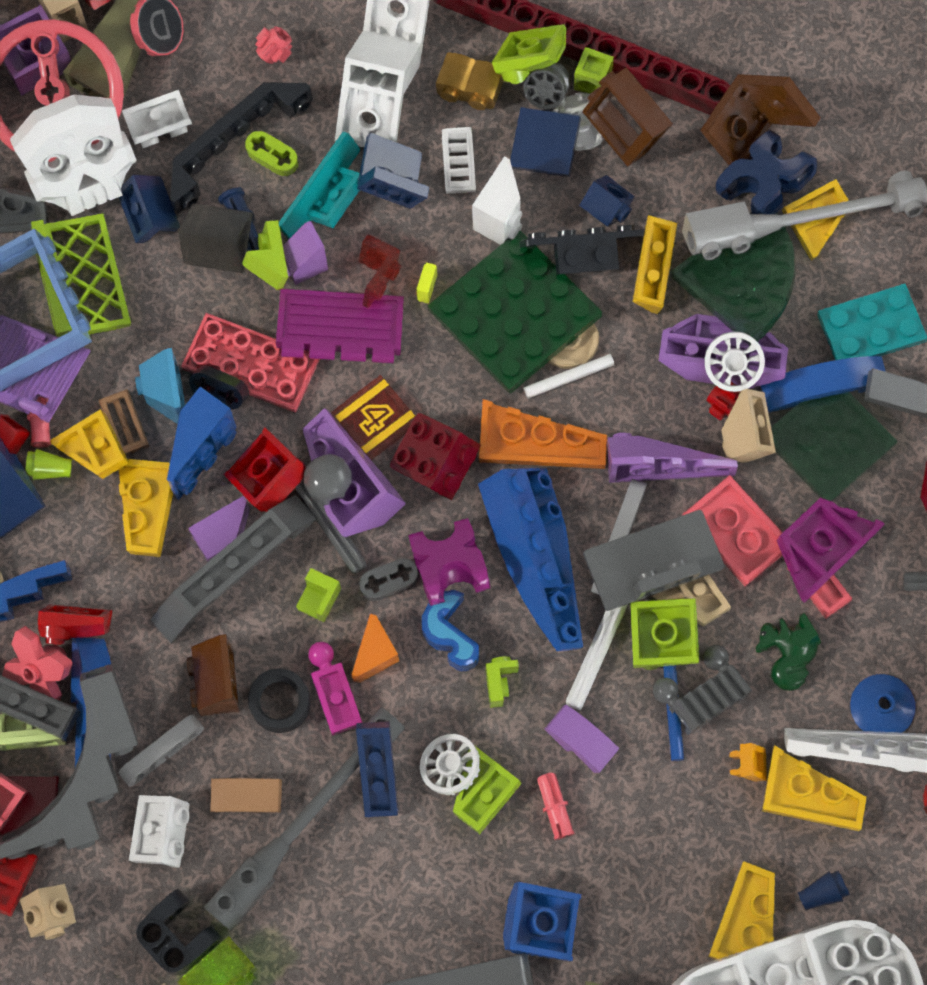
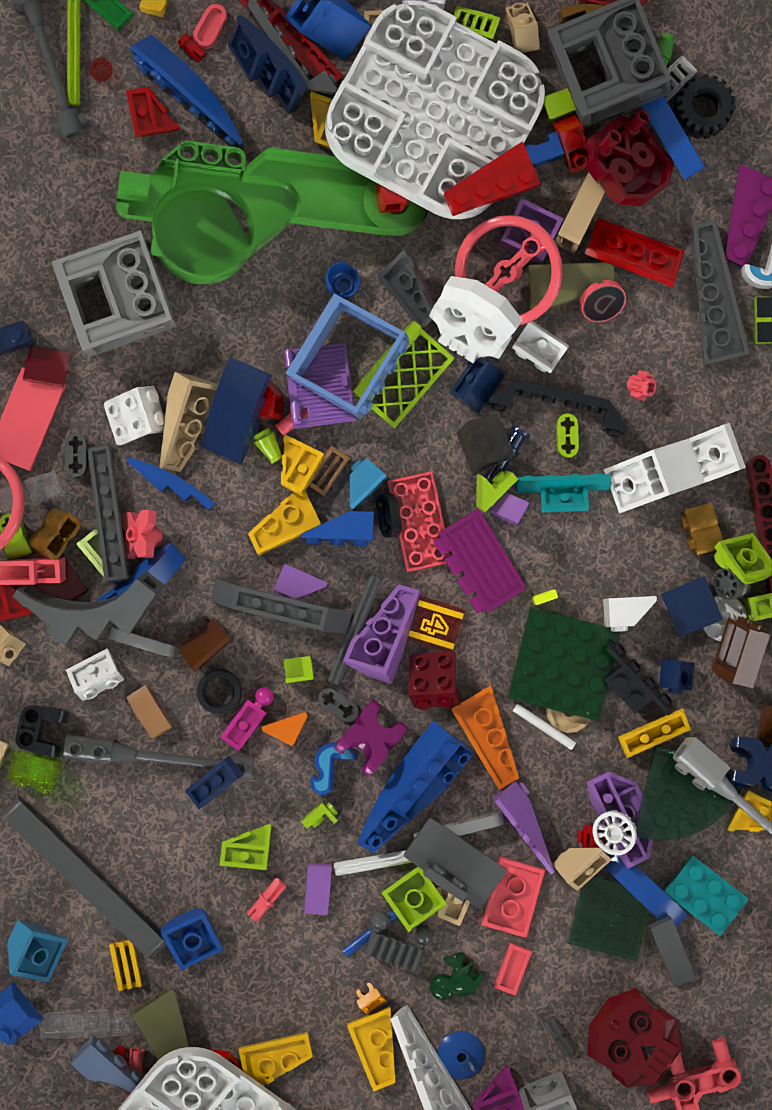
camera: 50 degrees right, 15 degrees up
red slope [38,604,113,645] -> none
red slope [223,428,306,512] -> none
dark grey hair [304,454,352,505] -> none
bracket [357,133,429,209] -> none
clear red bracket [359,234,401,308] -> none
white wheel [420,734,480,796] -> none
white slope [442,127,476,194] -> none
magenta wing [776,497,885,603] -> none
dark blue cone [797,870,850,911] -> none

